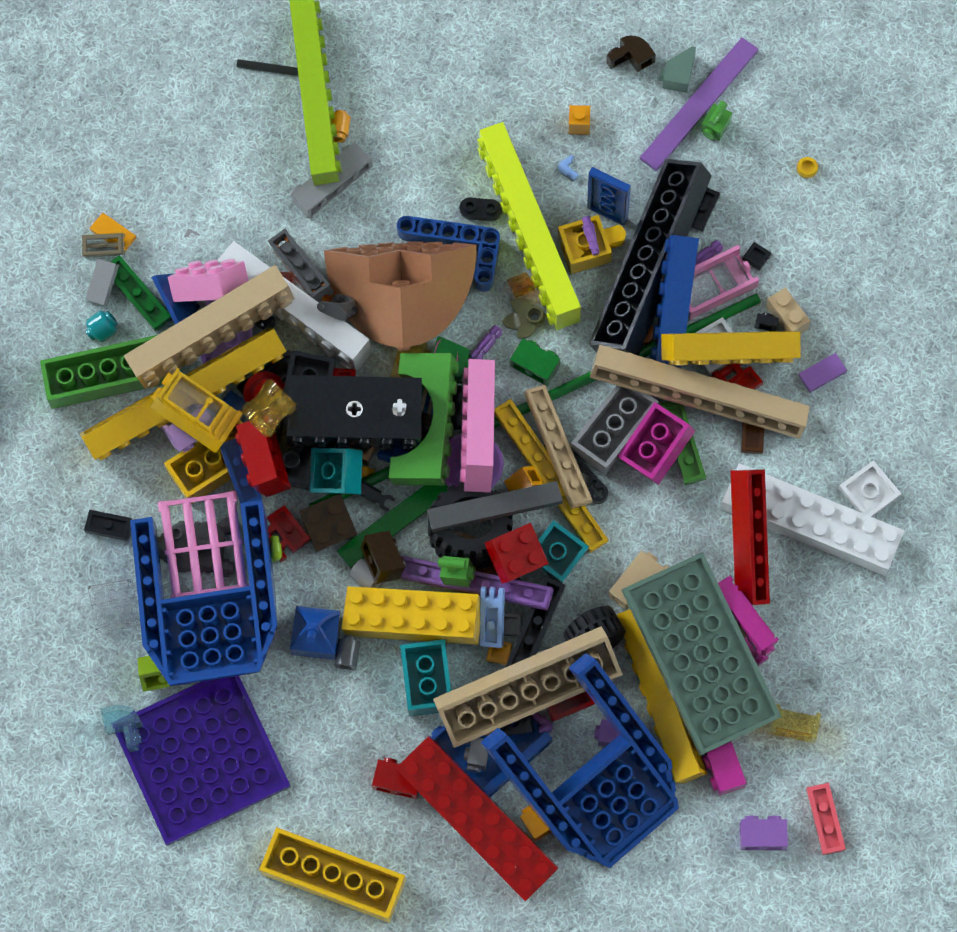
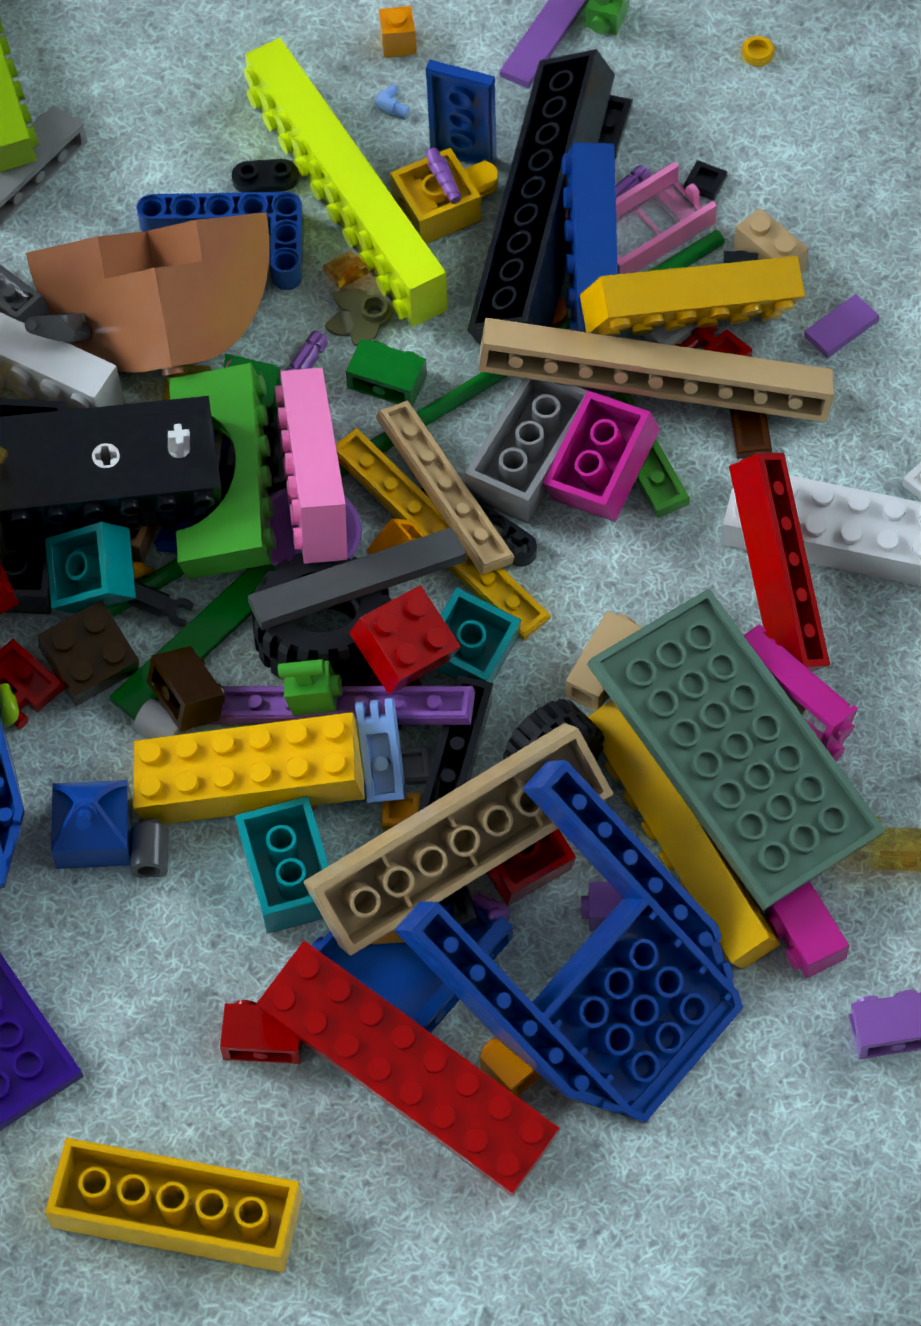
camera: 10 degrees left, 10 degrees down
light orange brick [331,110,351,143] -> none
light grey brick [464,738,489,773] -> none

